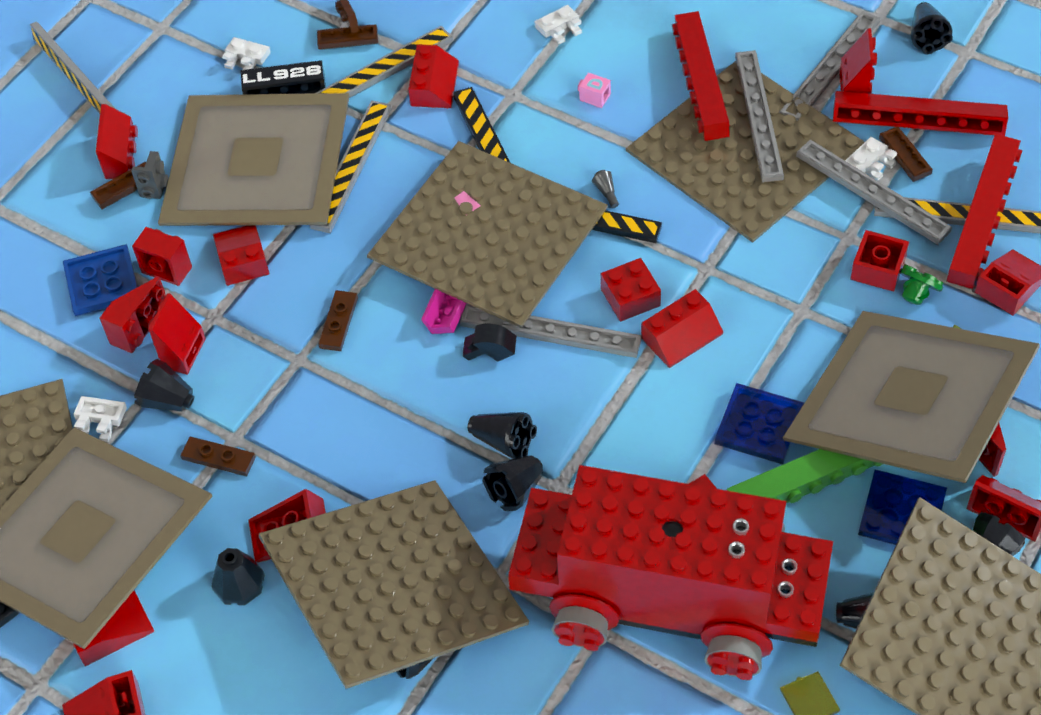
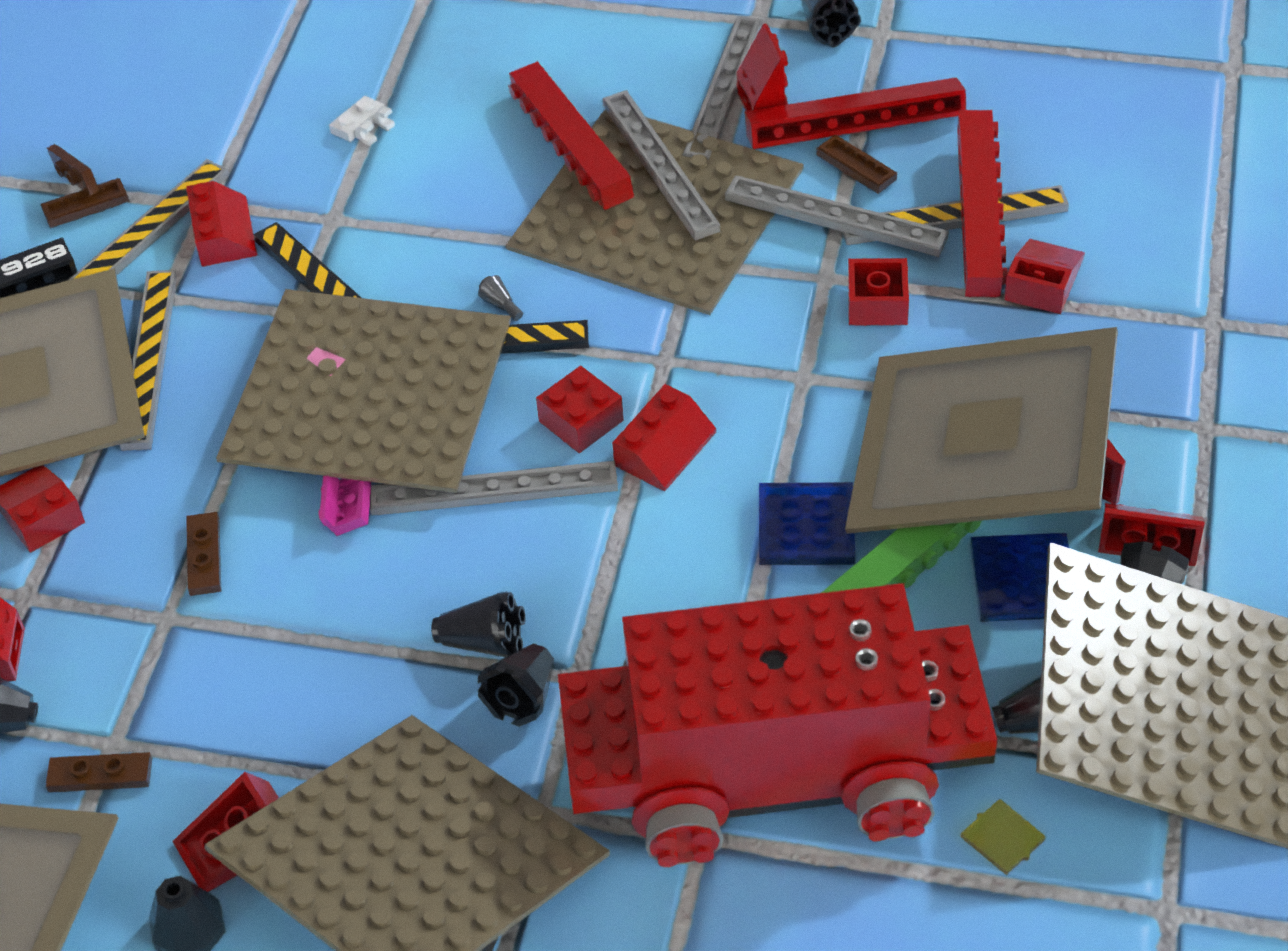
camera: 20 degrees left, 5 degrees down
black brick [463,323,517,362] -> none
bright pink brick [577,72,611,108] -> none
white plate [845,137,897,181] -> none
green plate [899,264,943,305] -> none

